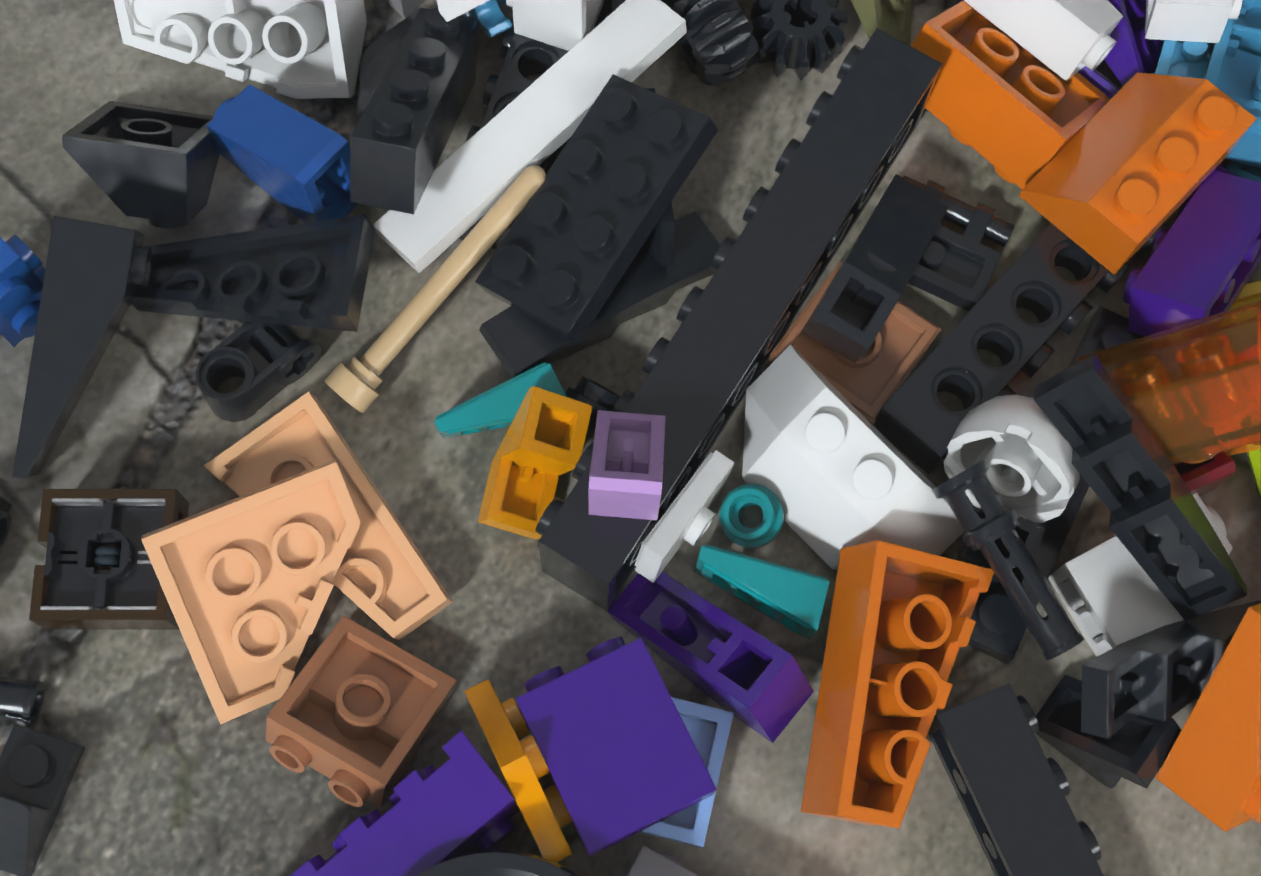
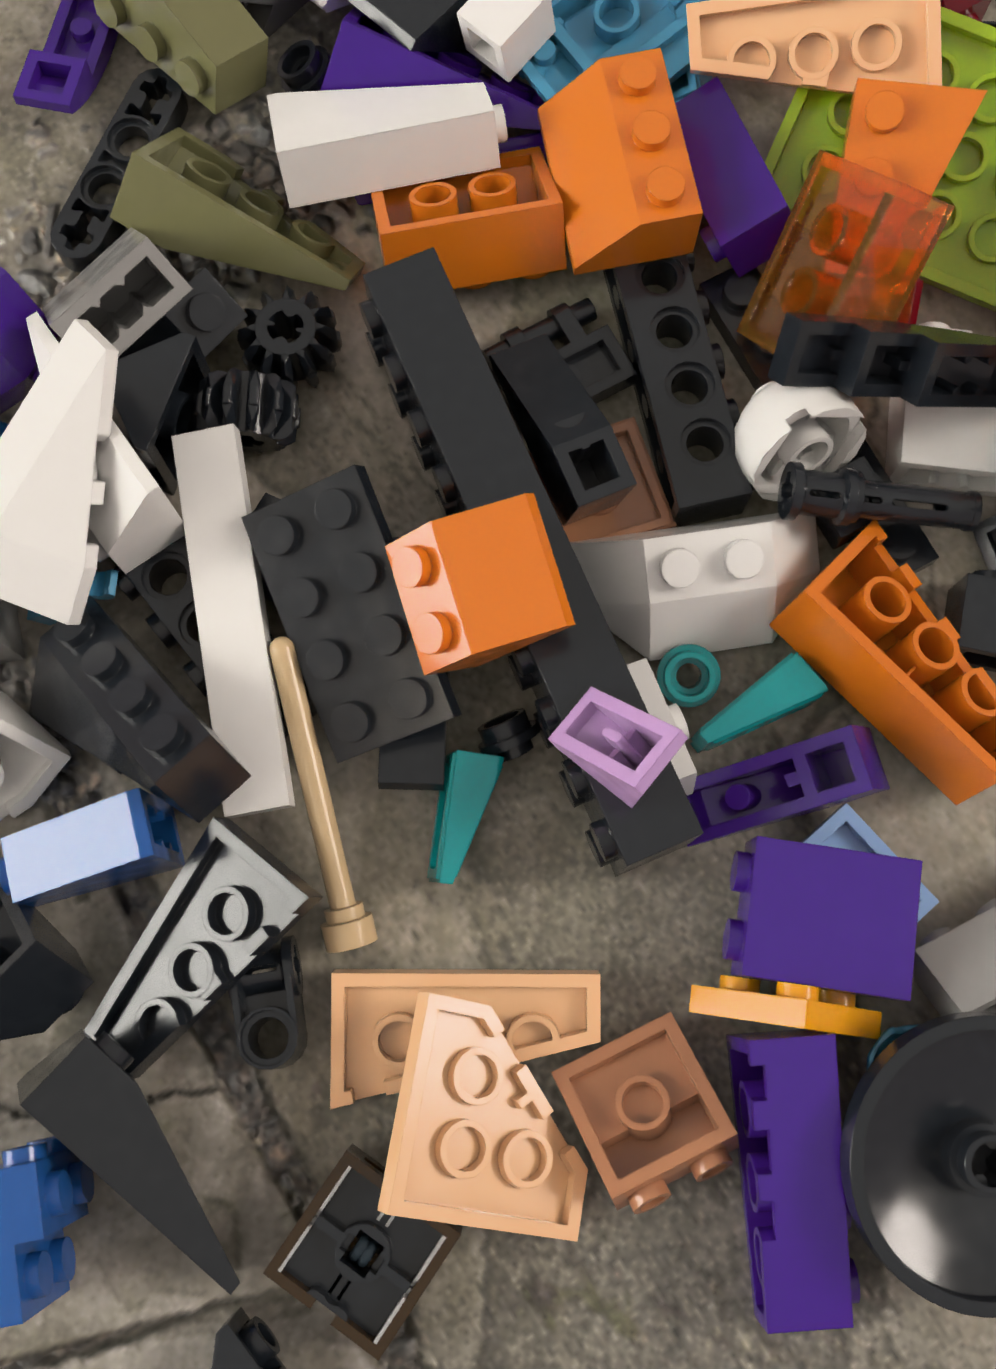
camera: 50 degrees left, 5 degrees up
light orange slope [478,386,592,540] -> none
none -> orange slope [385,493,576,676]

